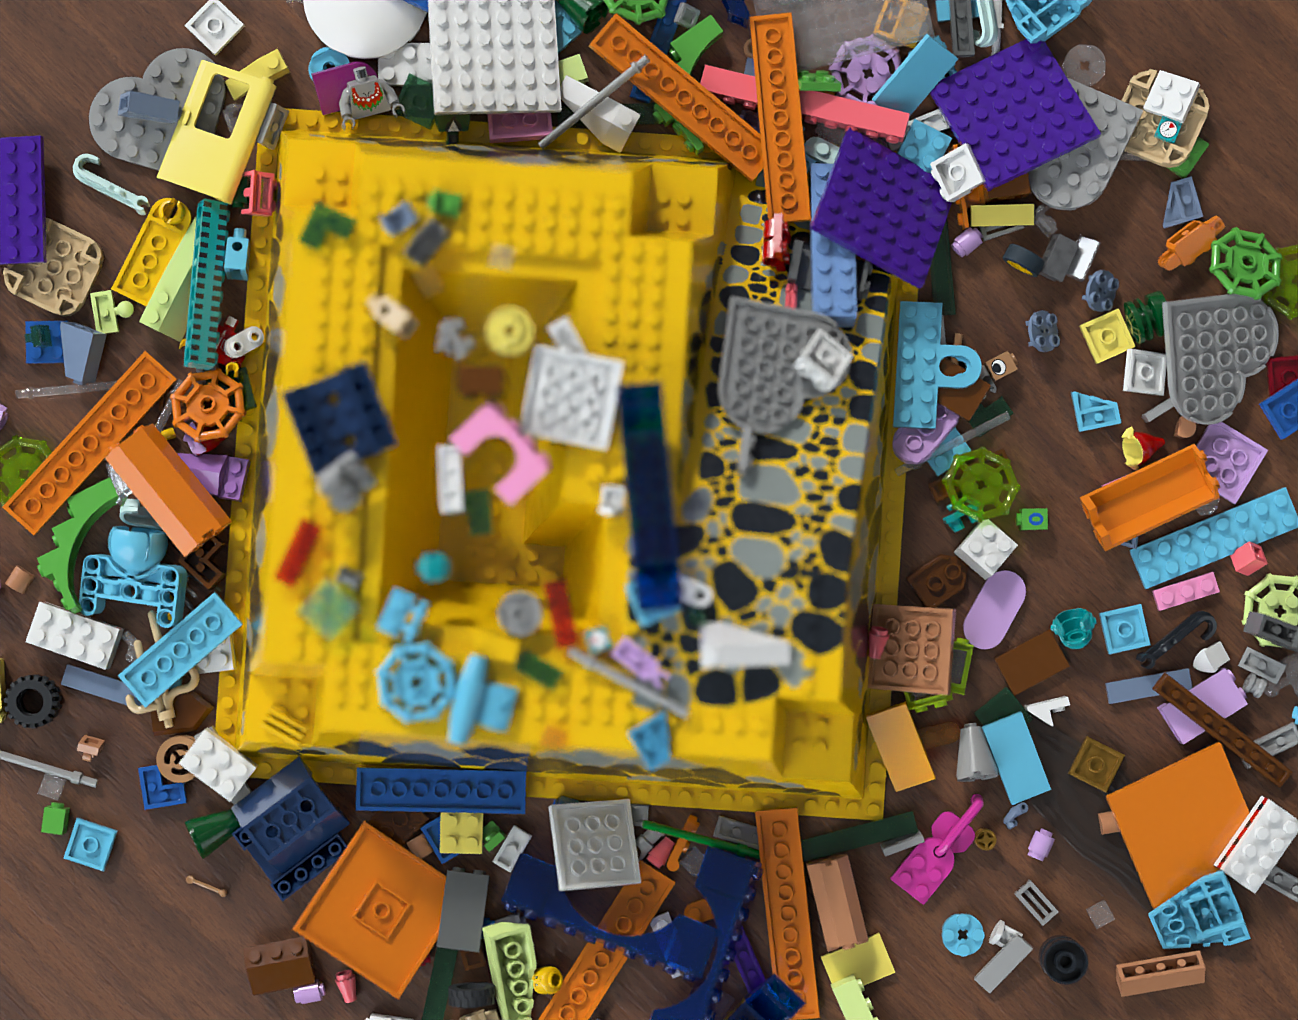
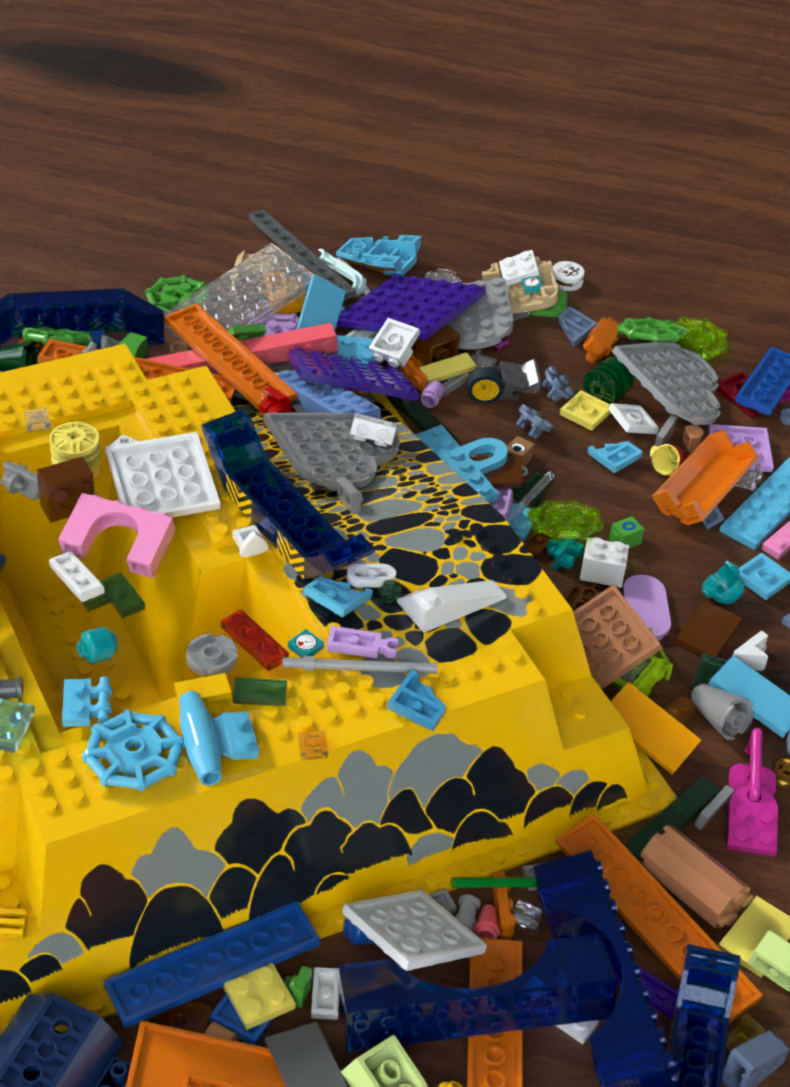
camera: 30 degrees left, 45 degrees down
none -> white head [553,261,585,291]

